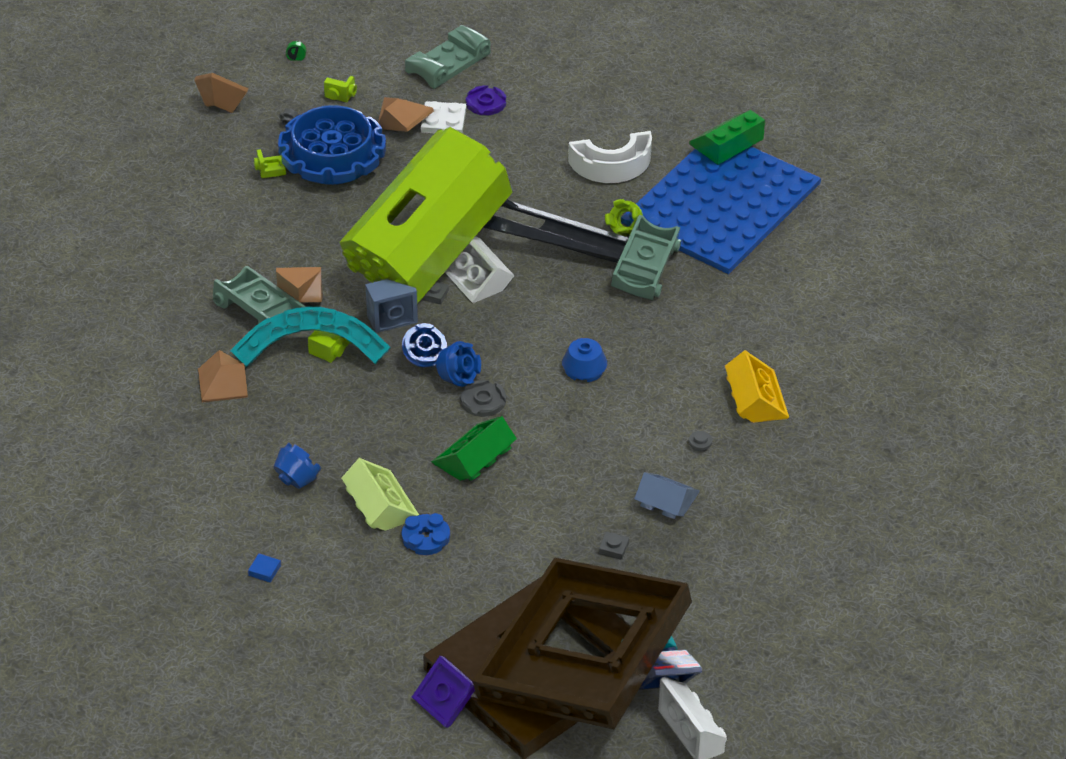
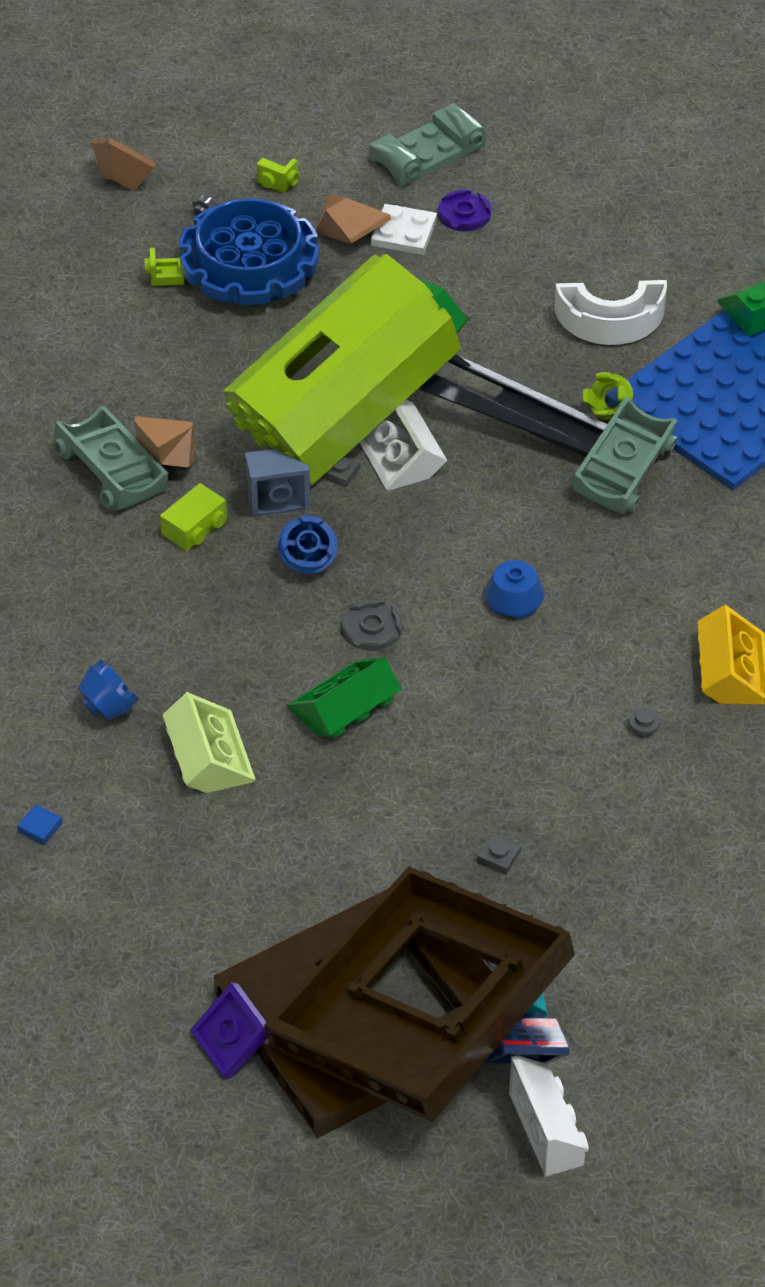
camera: 10 degrees right, 5 degrees up
medium nougat slope [198,350,248,402] -> none
teal plate [230,307,391,367] -> none
green tile [286,41,307,61] -> none
blue plate [402,513,450,555] -> none
blue cone [436,341,481,387] -> none
sand blue slope [634,472,700,519] -> none

